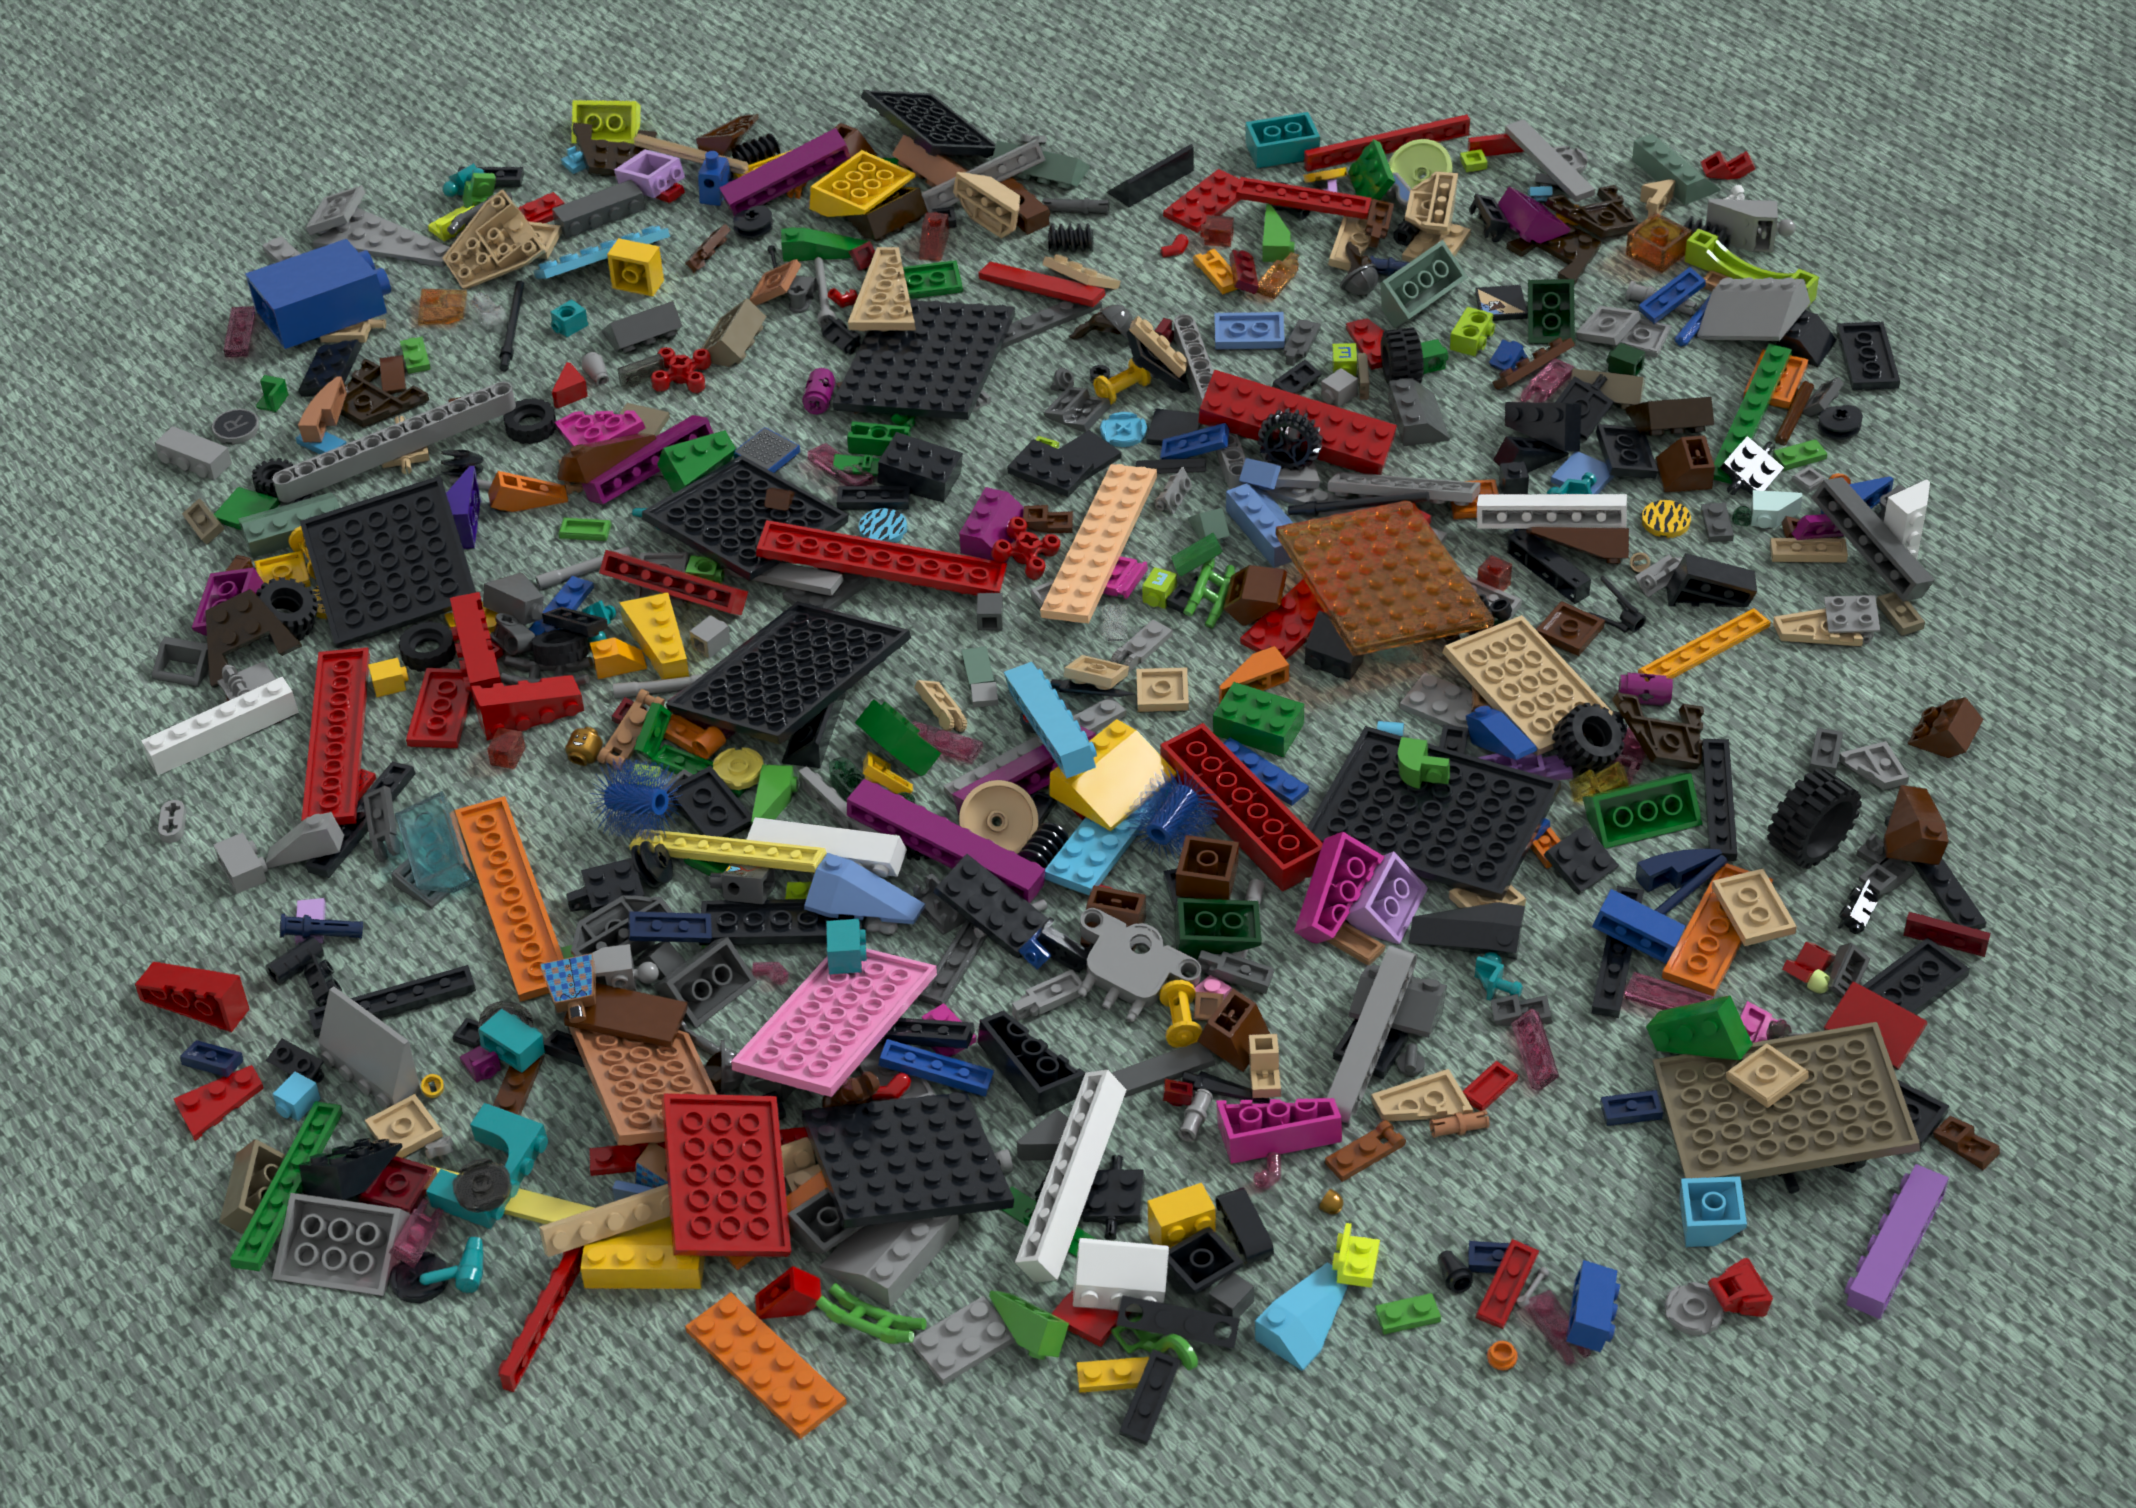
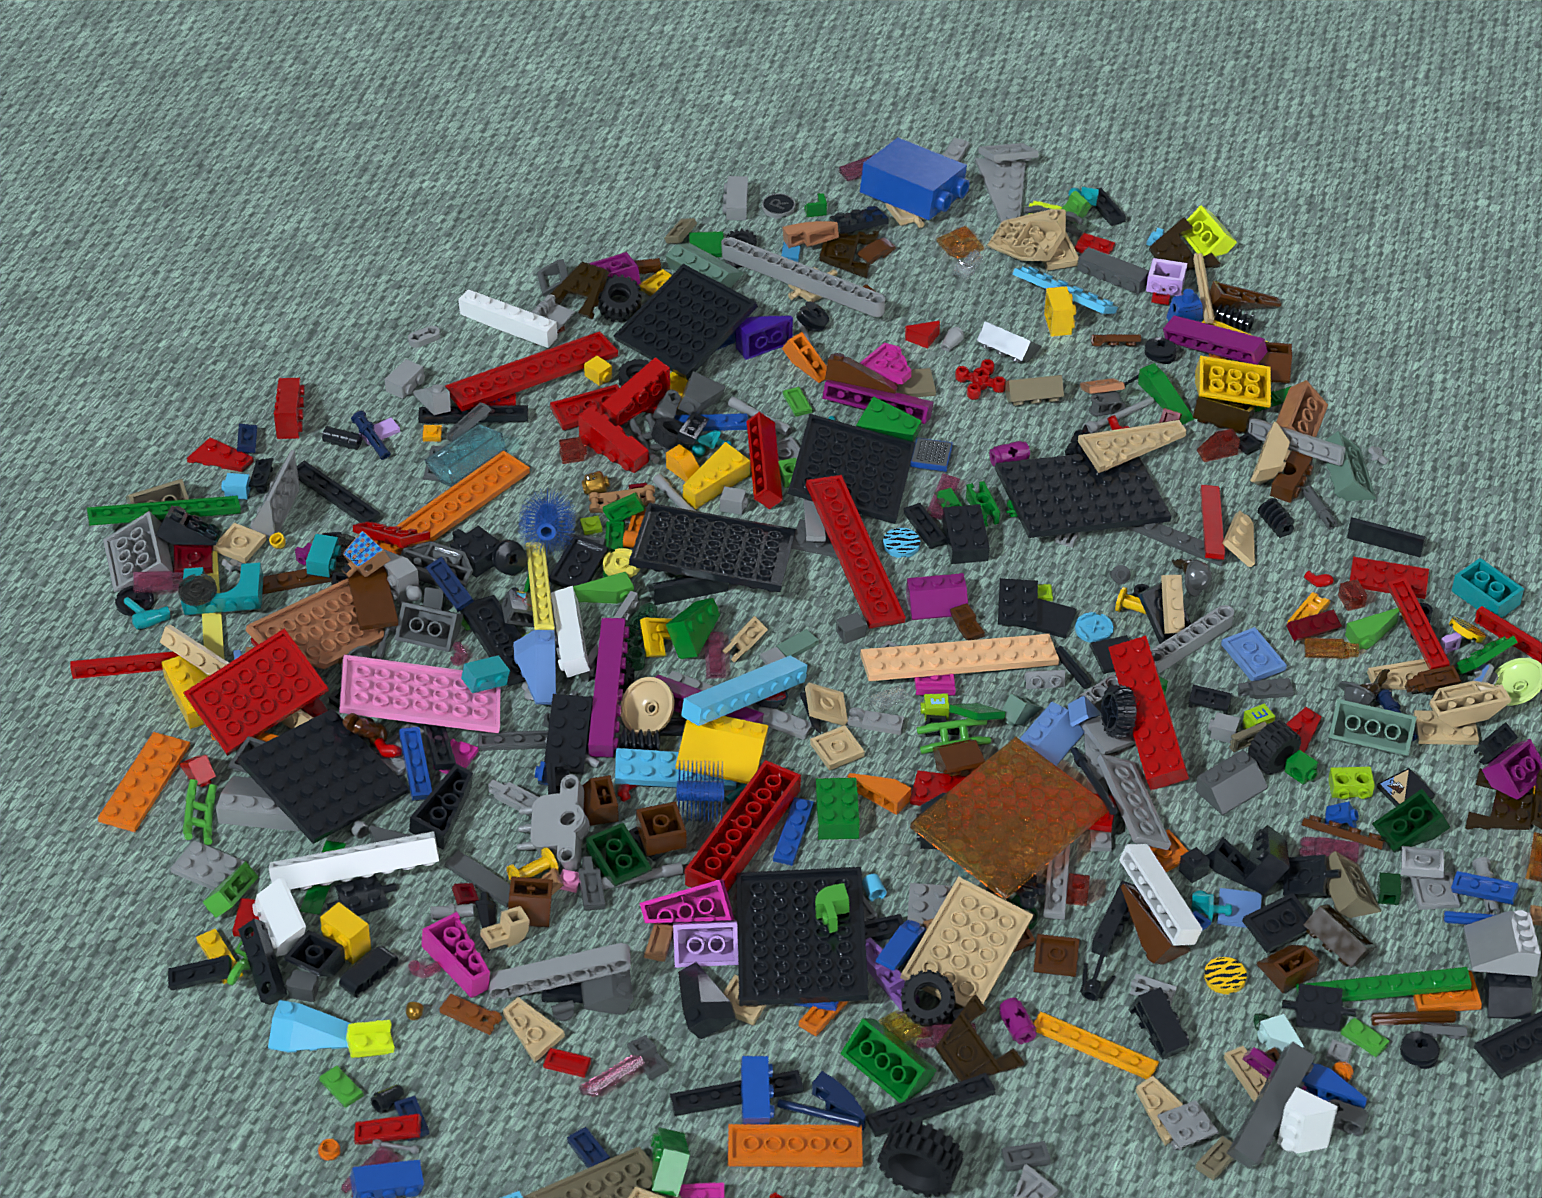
camera: 60 degrees right, 0 degrees up
black hinge [304,954,342,1007] -> none
bright green plate [400,337,431,374] -> none
black bar [499,280,525,372] -> none
black tyre [503,398,557,444] -> none
teal brick [550,299,588,338] -> none
clear smoke plate [617,354,665,390] -> none
reddish brown slope [765,488,794,511] -> none
black plate [861,90,996,158] -> none
green tile [903,260,963,299] -> none
red gear [991,517,1061,580] -> none
dark grey slope [1044,386,1111,432] -> none
dark red plate [1154,318,1174,343] -> none
blue plate [1160,423,1230,459] -> none
nougat pin [1429,1110,1490,1138] -> none
teal piece [1474,952,1523,1001] -> none
black plate [1544,825,1619,895] -> none
clear pink plate [1625,972,1714,1010] -> none
tan hinge [1630,552,1650,572] -> none
dark grey plate [1701,503,1734,542] -> none
tan plate [1712,869,1797,946] -> none
none -> red wing [353,521,430,548]
none -> light orange plate [422,425,442,442]

